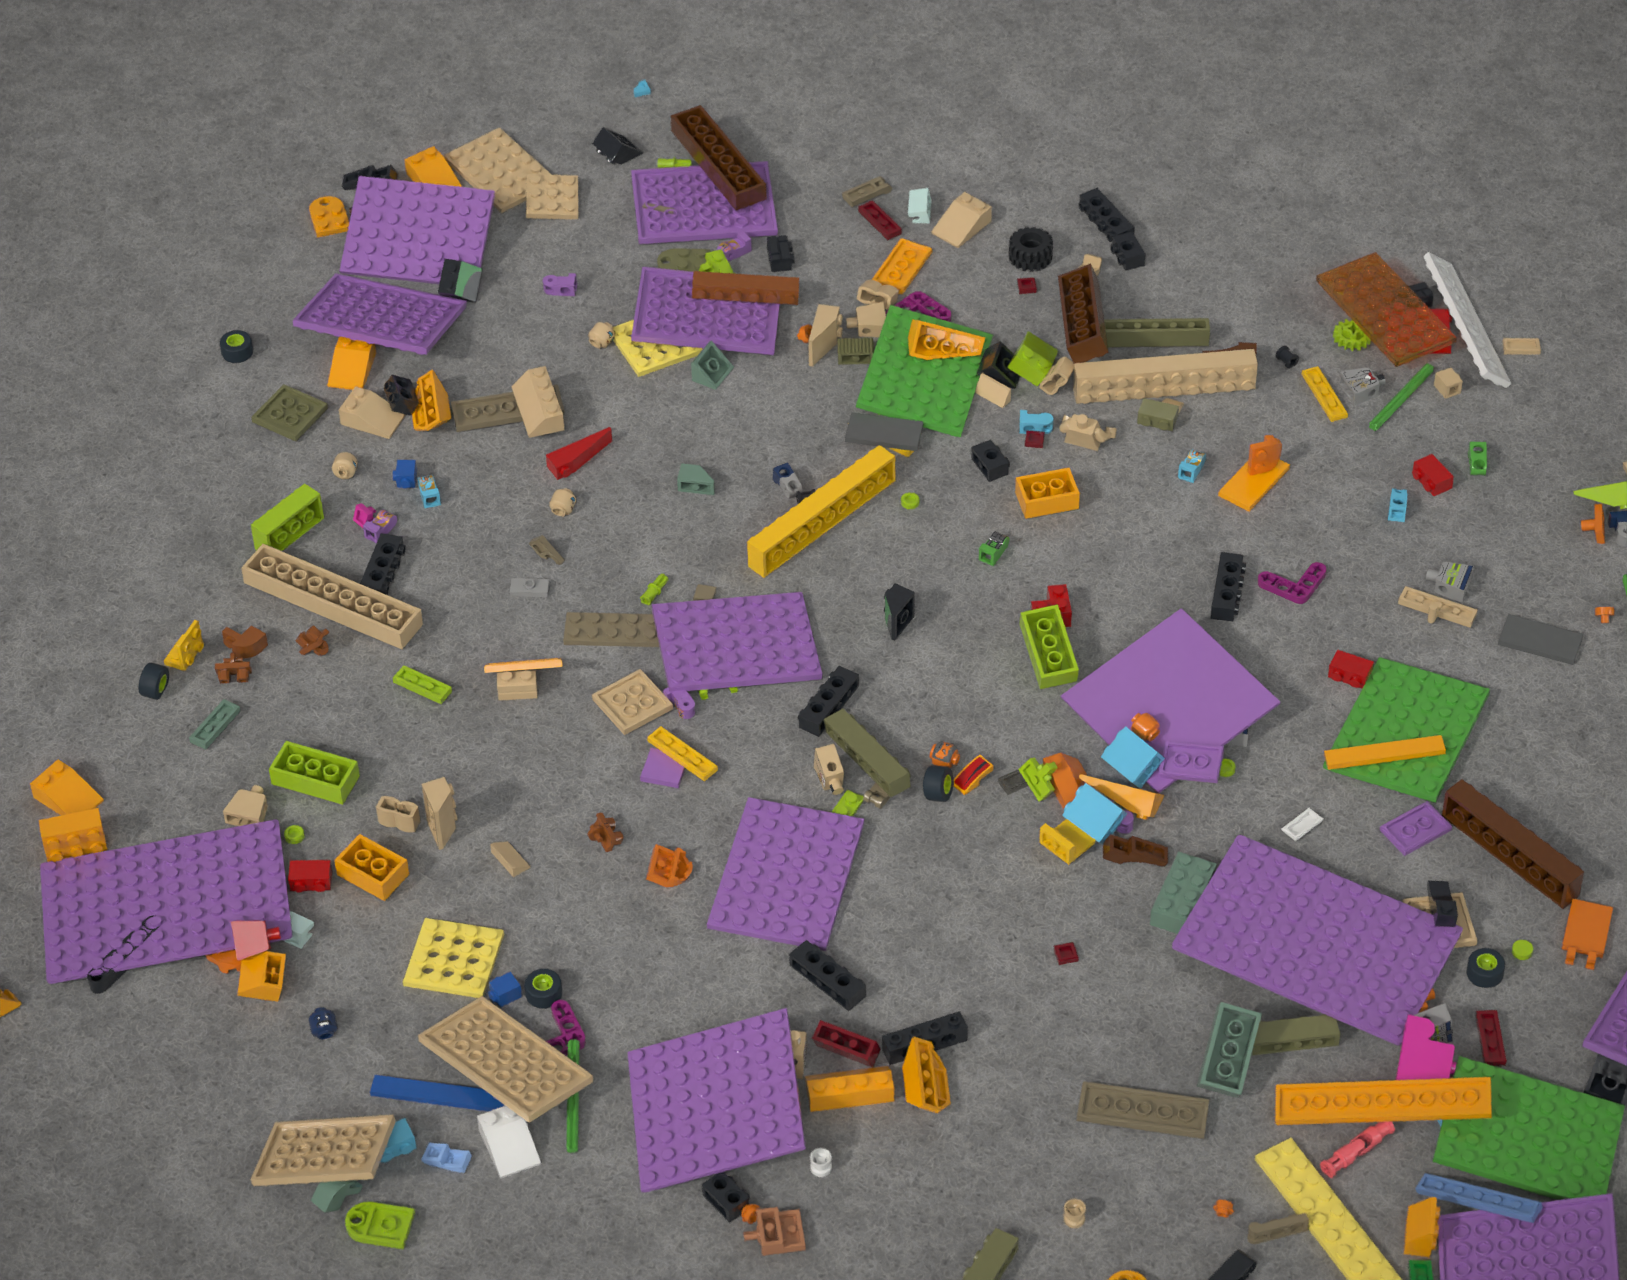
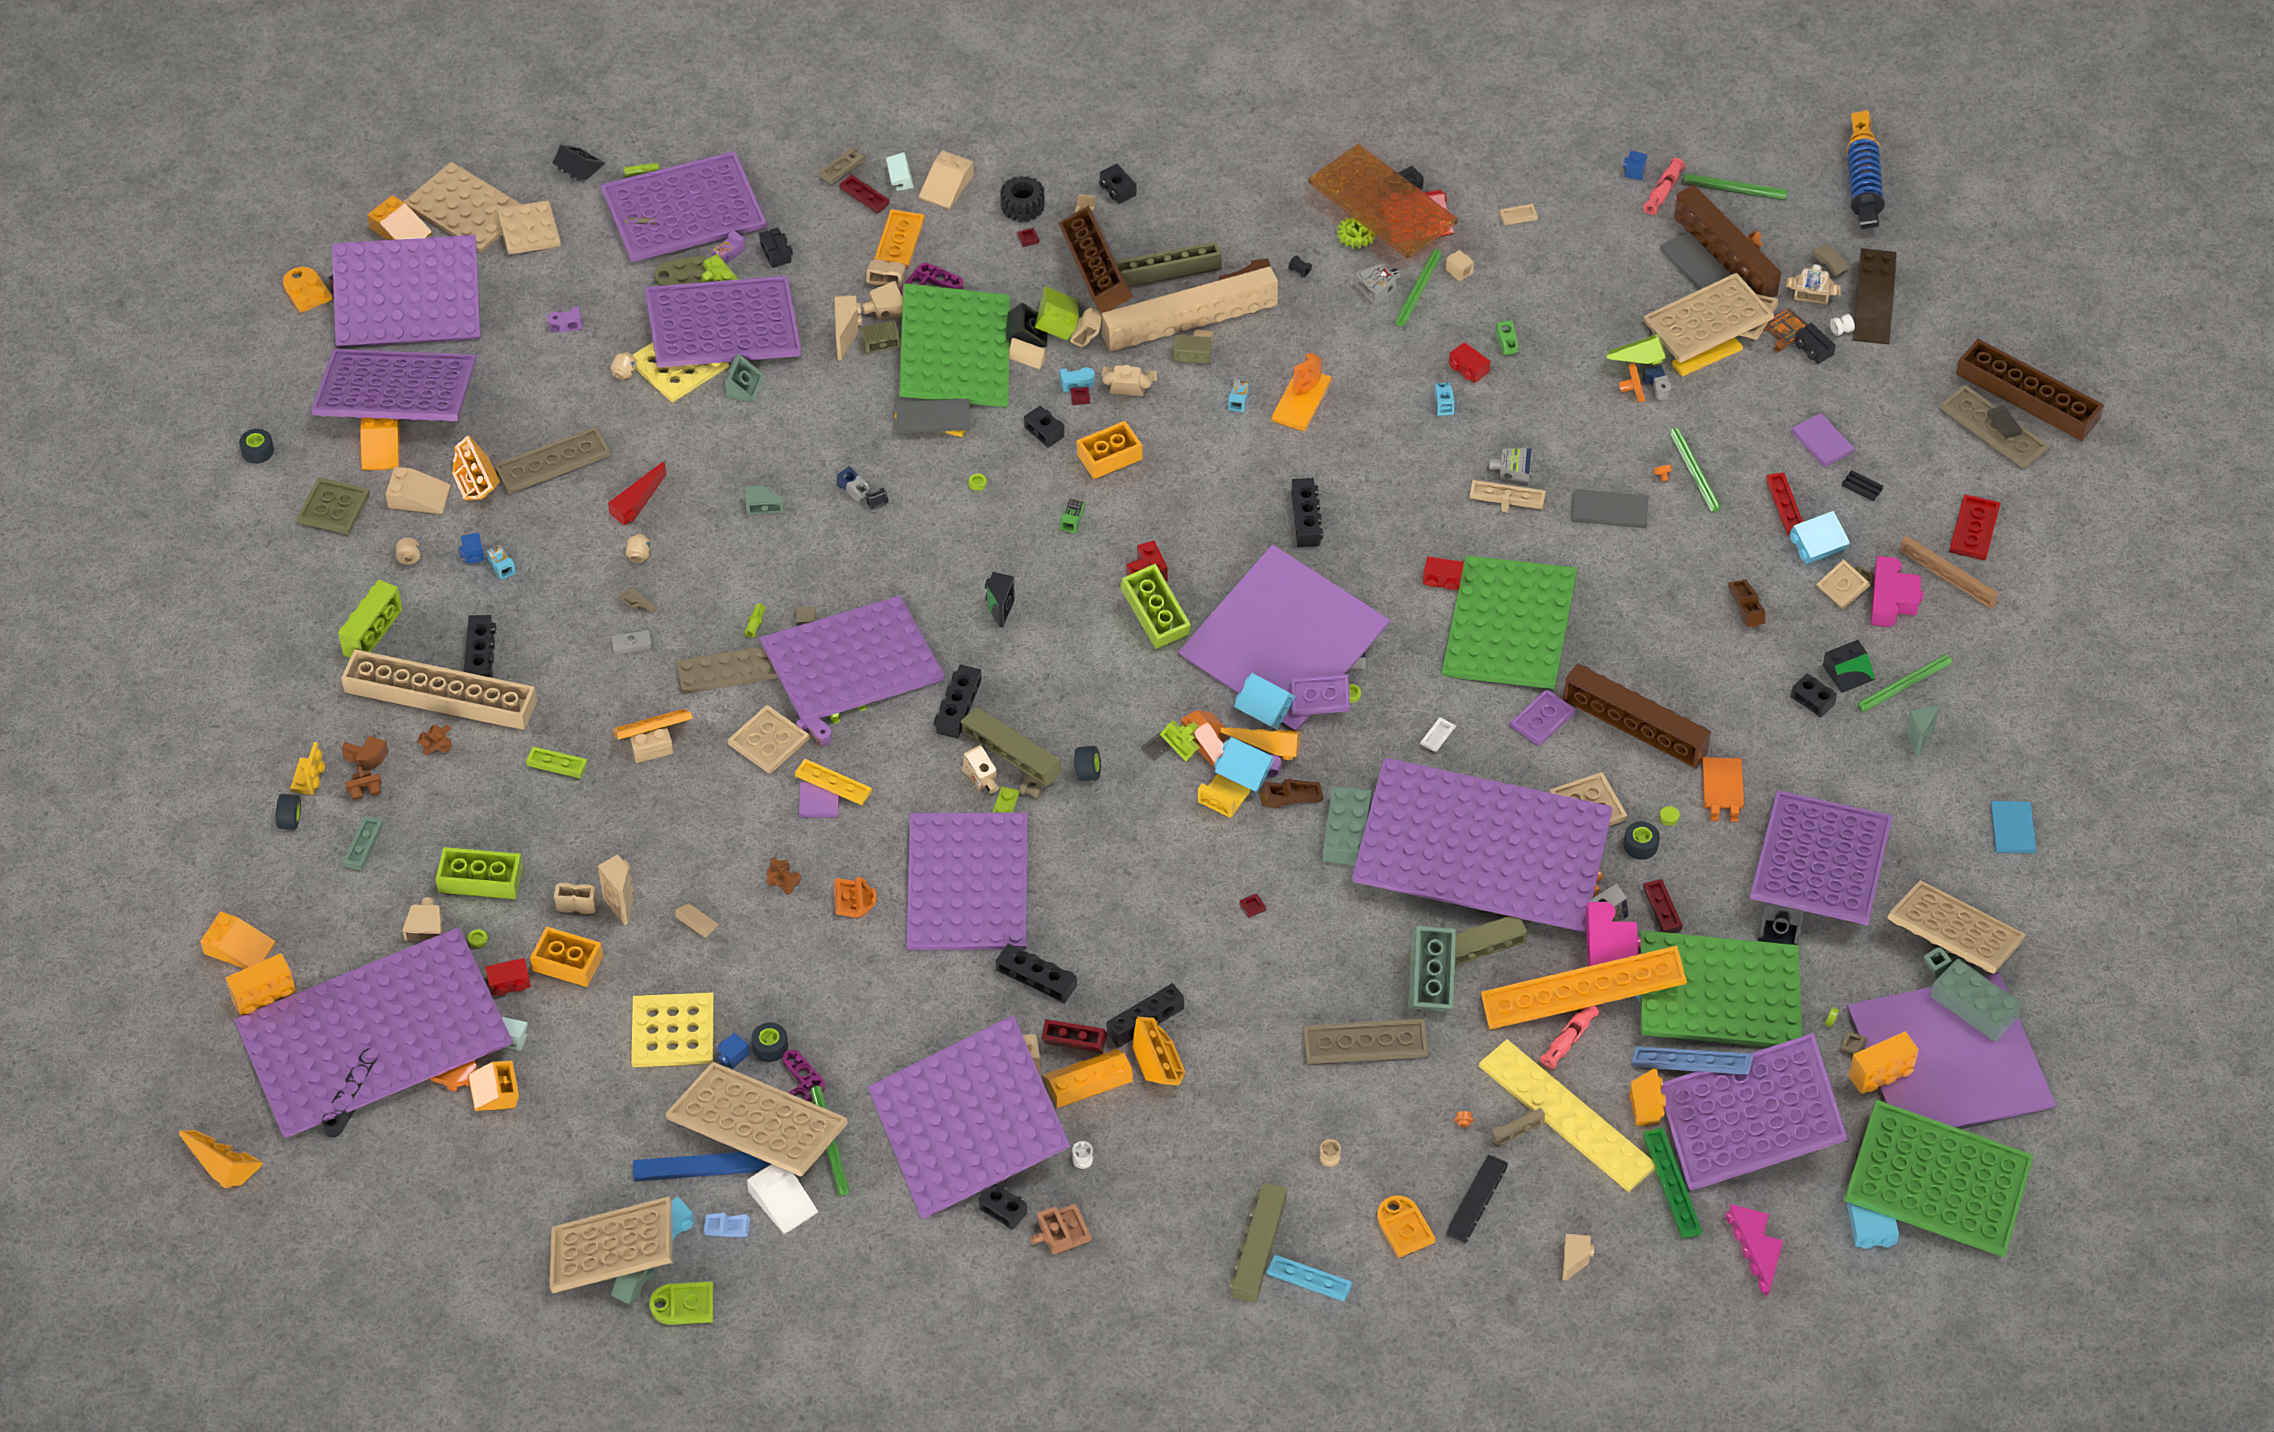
camera: 15 degrees left, 5 degrees up
torso [231,920,281,960] -> none
dark blue head [308,1007,338,1040] -> none
black slope [342,165,398,190] -> none
dark pink tile [353,503,376,528] -> none
medium lavender leg [363,510,397,543] -> none
black brick [384,375,419,416] -> none
black slope [438,258,483,303] -> none
tan slope [512,366,564,438] -> none
medium azure tile [634,80,651,97] -> none
reddish brown brick [671,105,766,211] -> none
dark orange brick [692,271,799,305] -> none
orange plate [742,1204,759,1224] -> none
yellow brick [747,445,895,578] -> none
orange tile [797,324,812,343] -> none
light orange wedge [908,319,985,360] -> none
orange head [929,741,960,768] -> none
slope [953,755,994,795] -> none
black brick [1078,188,1135,242] -> none
orange head [1131,712,1160,742] -> none
magenta beam [1258,562,1326,604] -> none
yellow tile [1301,366,1348,422] -> none
light orange tile [1324,735,1446,770] -> none
white plate [1423,252,1512,388] -> none
black slope [1427,880,1458,927] -> none

